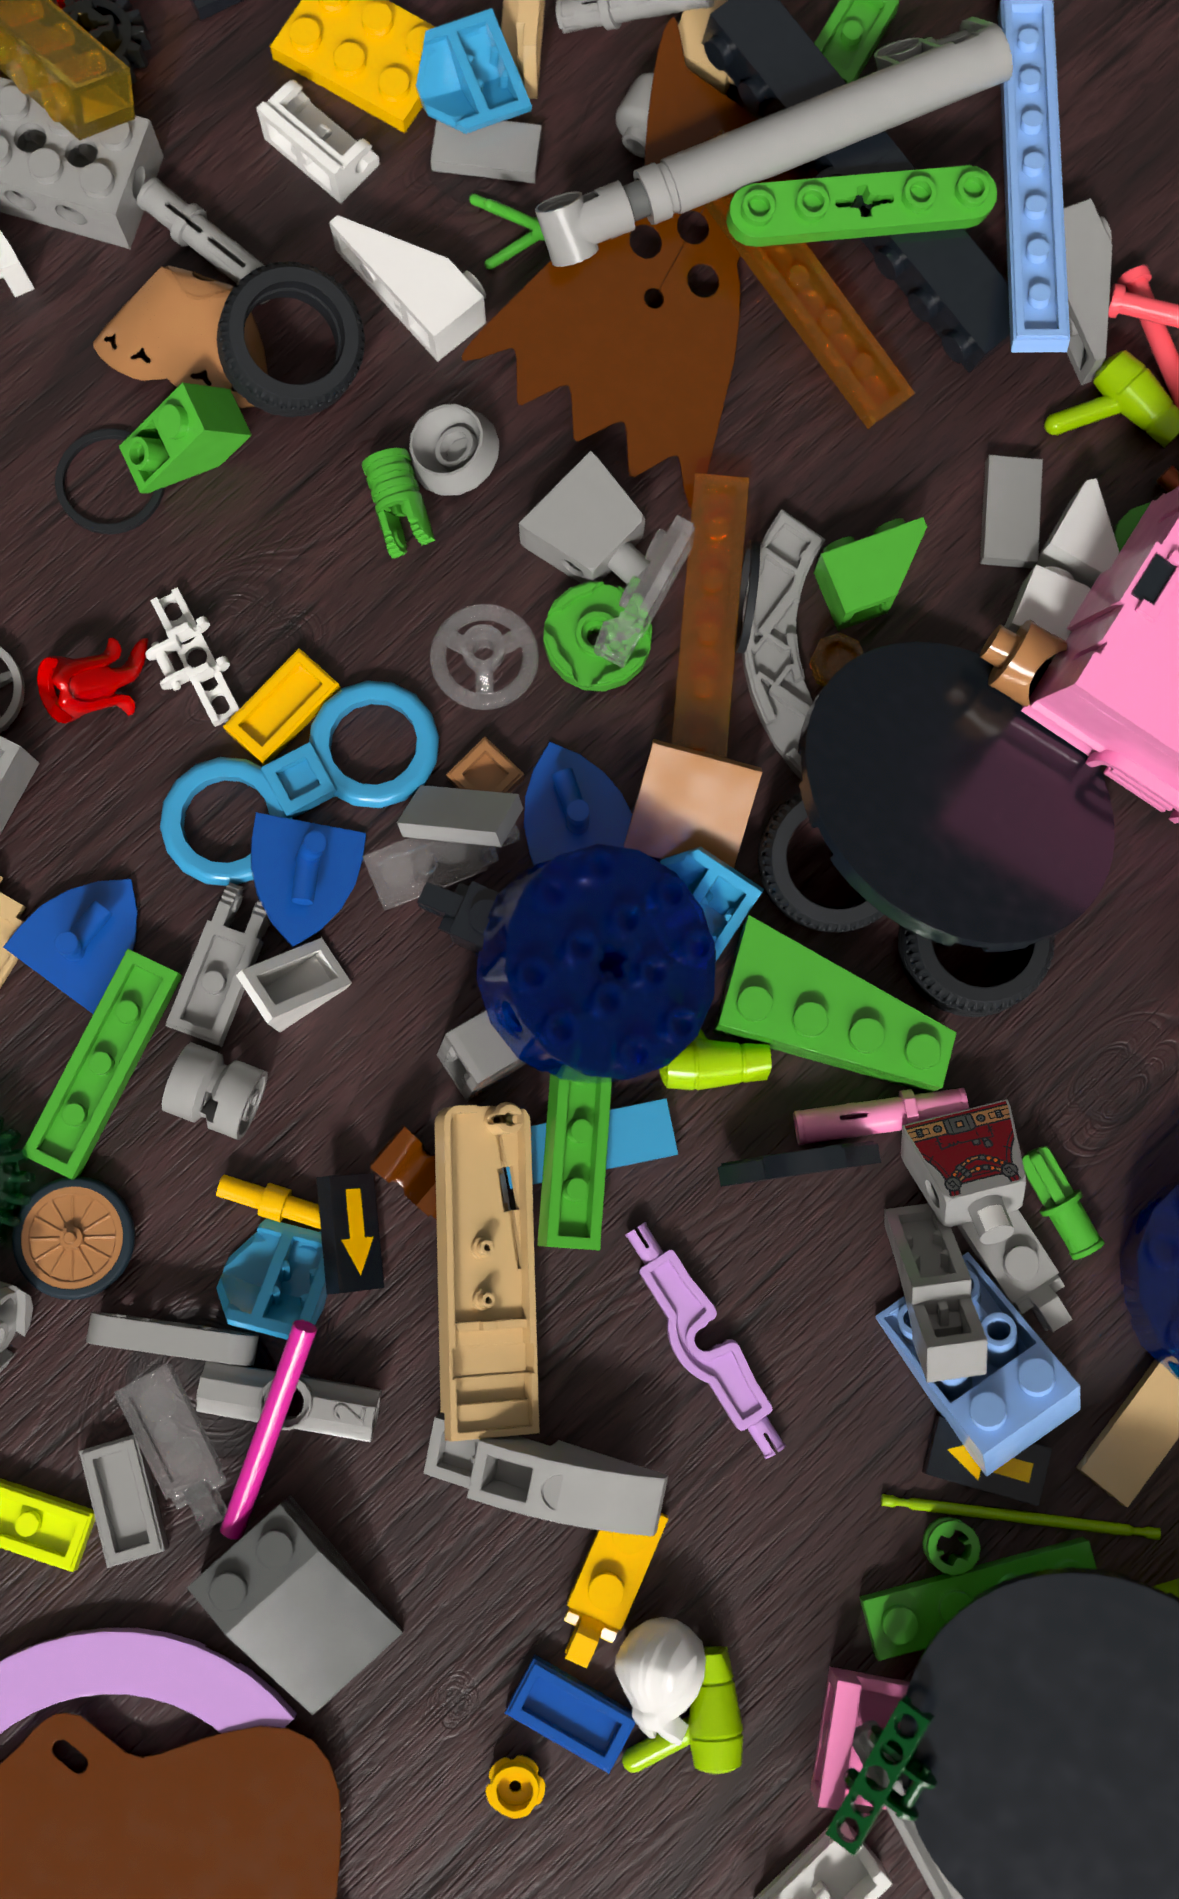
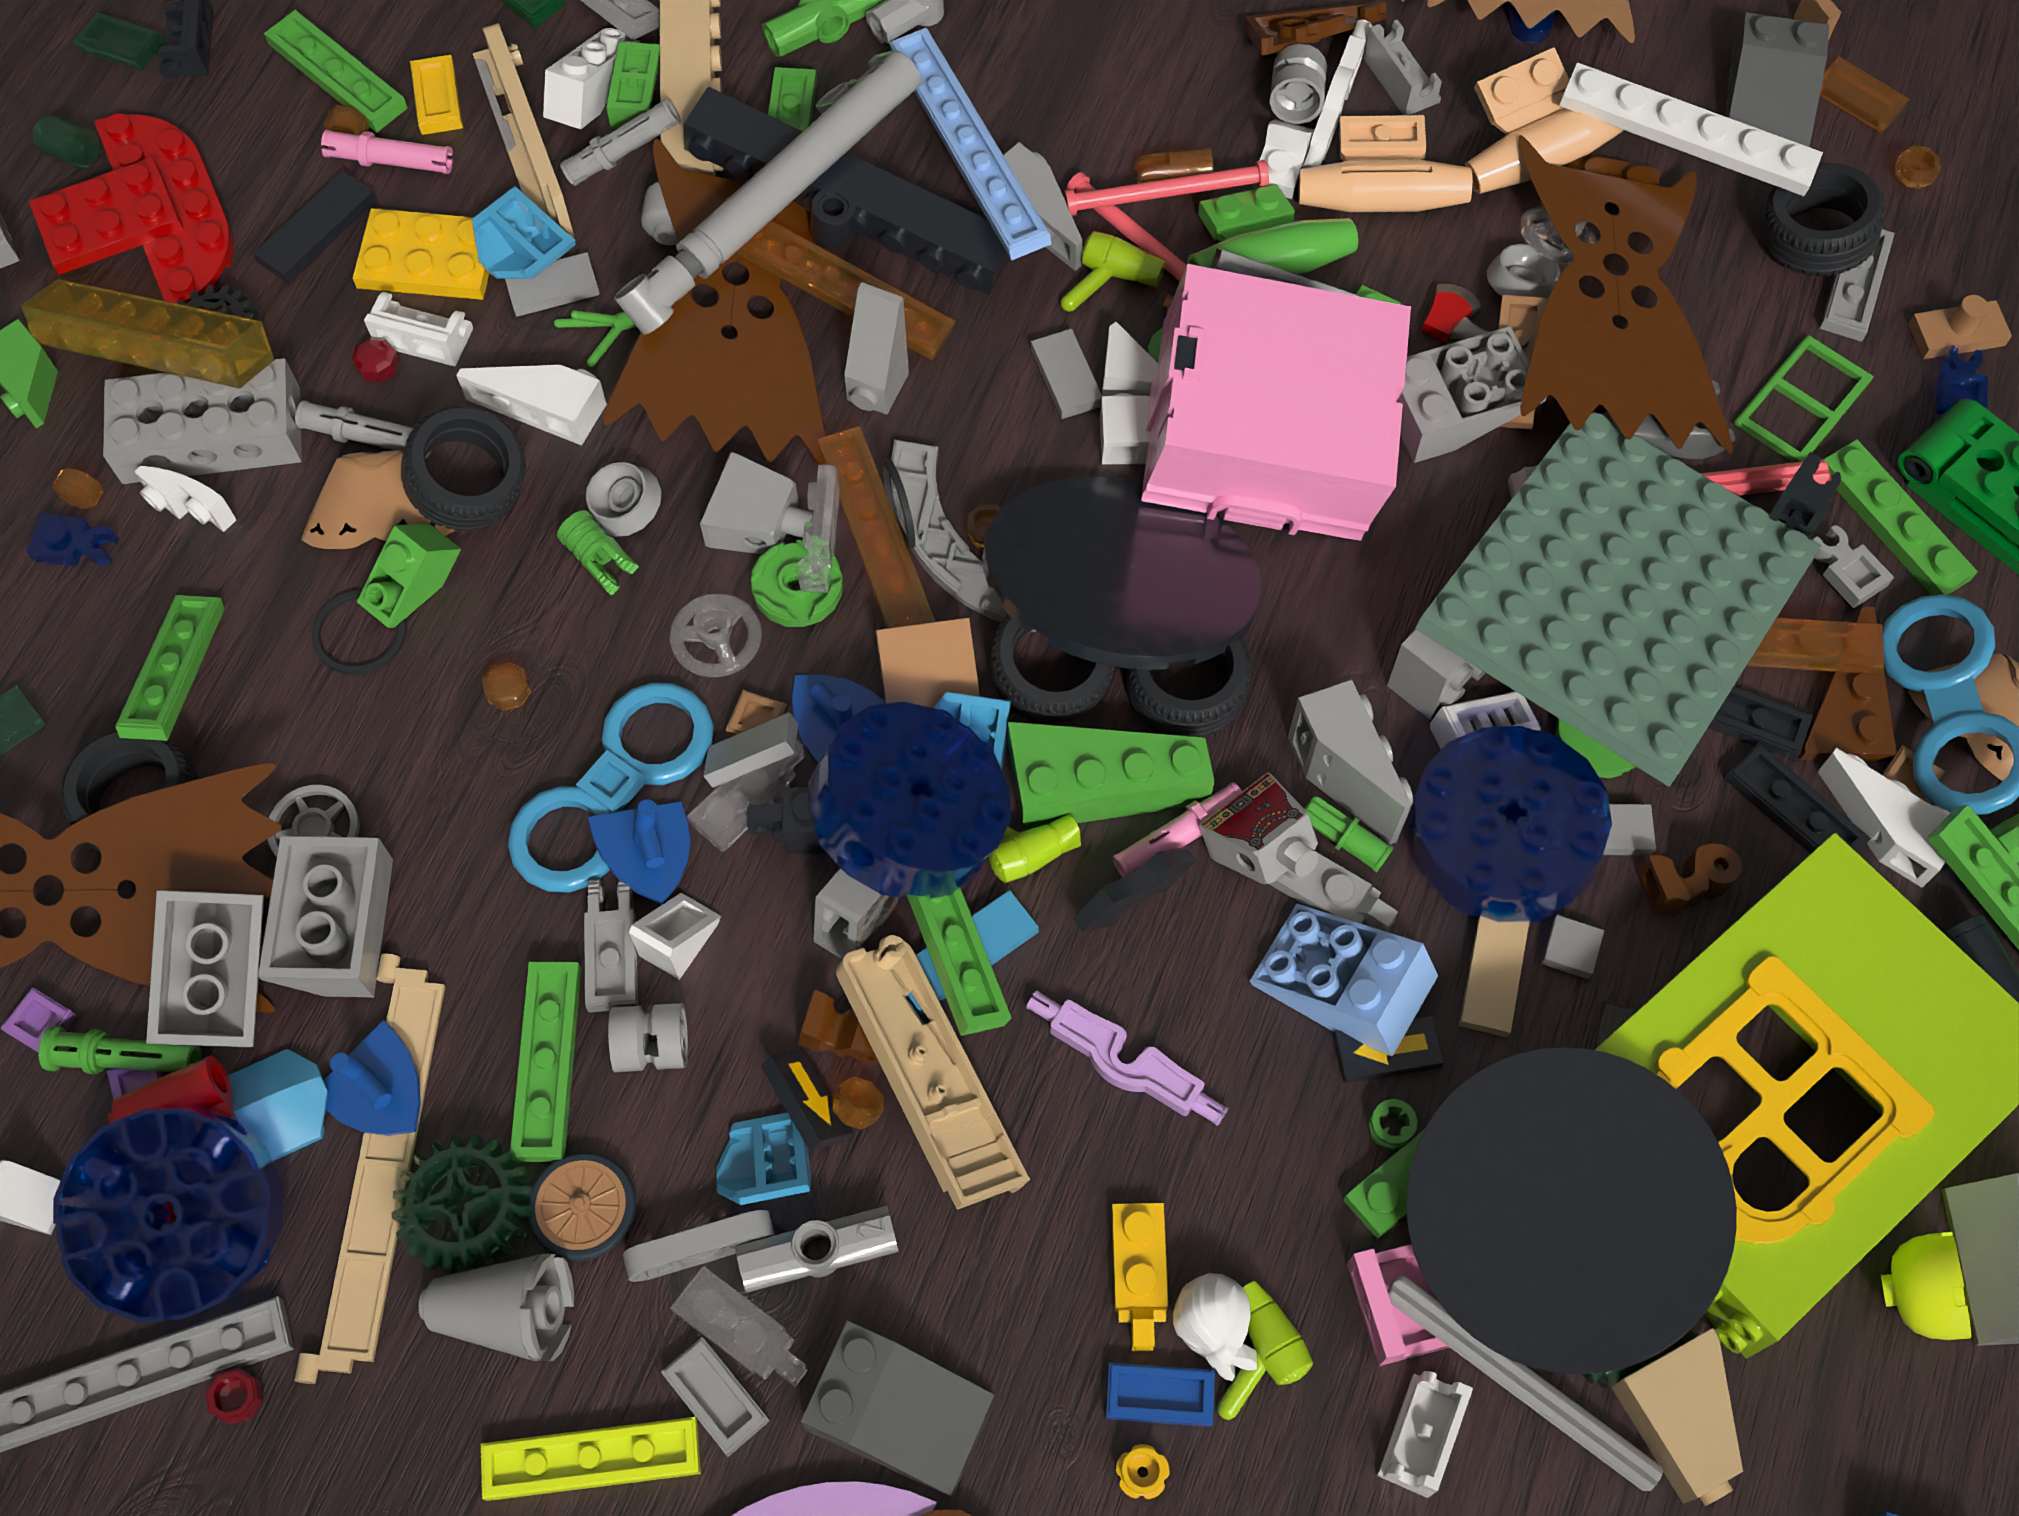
camera: 20 degrees left, 15 degrees down
blue shield [3,879,138,1014] -> none
red piece [37,638,149,724] -> none
white piece [145,587,240,727] -> none
yellow bar [216,1174,321,1229] -> none
dark pink bar [220,1320,317,1540] -> none
yellow tile [223,648,341,766] -> none
light grey slope [423,1413,668,1536] -> none
bright green piece [726,165,997,247] -> none
bright green slope [814,517,927,631] -> none
dark green piece [825,1695,937,1856] -> none
lime piece [881,1494,1161,1540] -> none
light grey slope [884,1203,988,1383] -> none
medium nougat piece [980,620,1067,707] -> none
none -> dark red tile [352,337,399,382]
none -> clear orange tile [482,661,531,711]
none -> clear orange tile [832,1077,884,1130]
none -> light grey slope [844,282,909,415]
none -> light grey slope [1288,680,1413,844]

